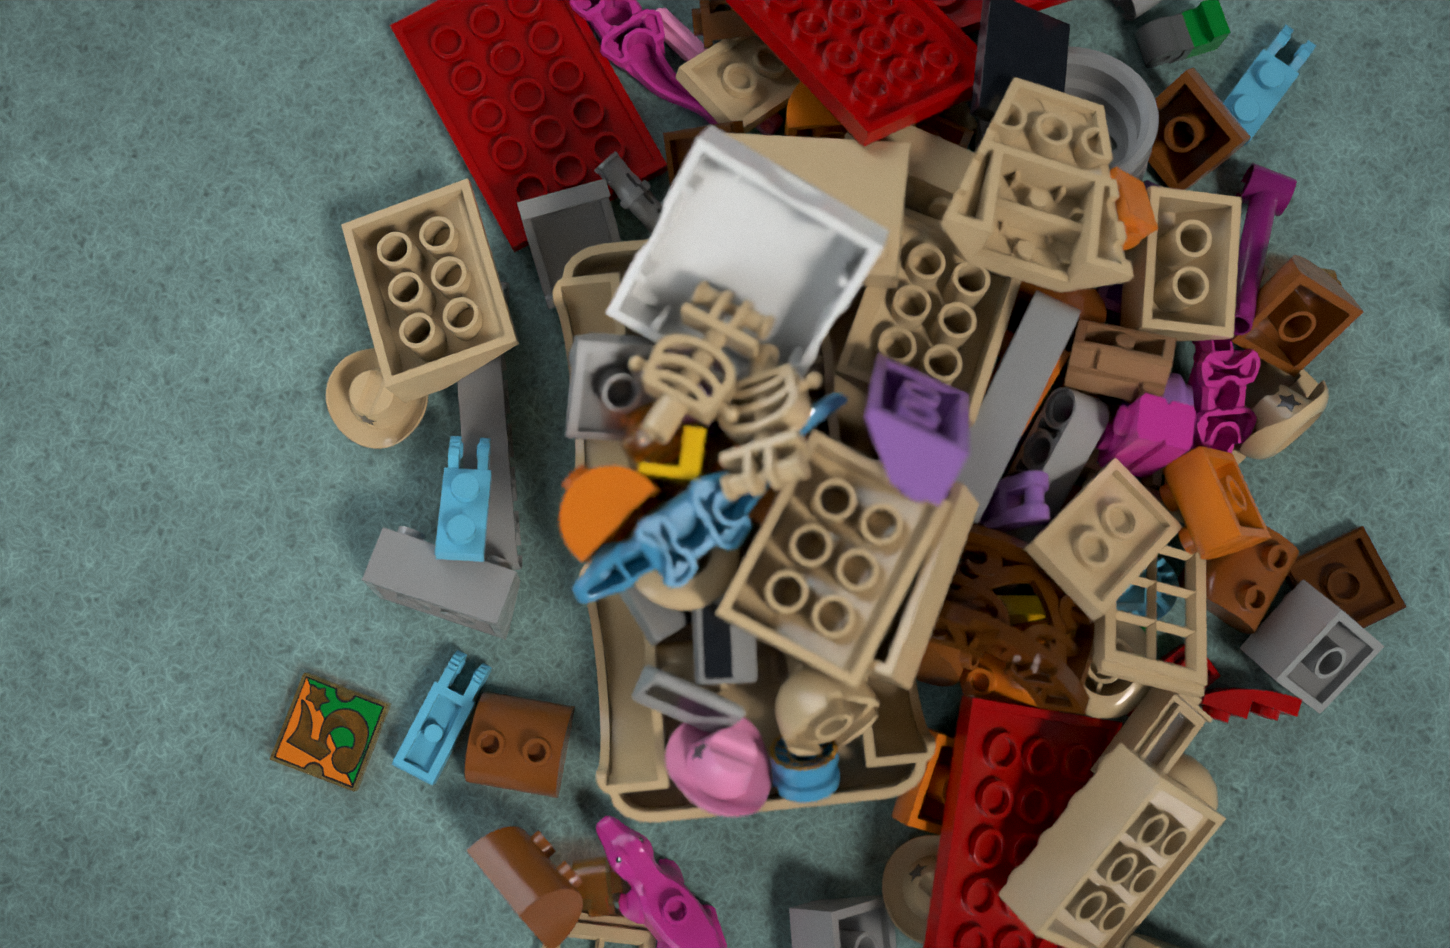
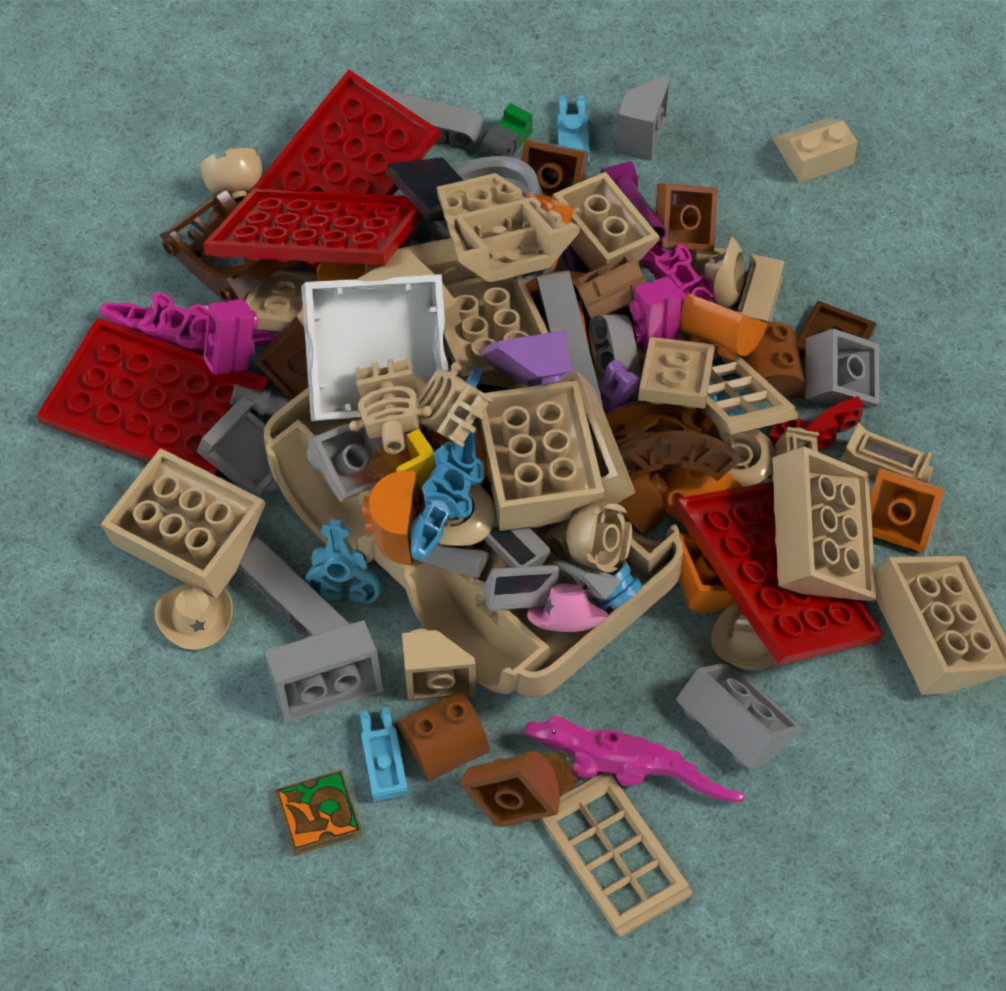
camera: 40 degrees left, 25 degrees down
medium azure hinge [435,436,492,562] -> none
none -> dark pink brick [203,299,258,375]
none -> medium azure animal [305,520,382,604]
none -> tan slope [402,629,476,701]
none -> light grey slope [553,559,621,600]
none -> light grey slope [613,76,670,160]
none -> tan window [737,253,785,322]
none -> tan window [843,422,934,483]
none -> orange brick [870,468,945,553]

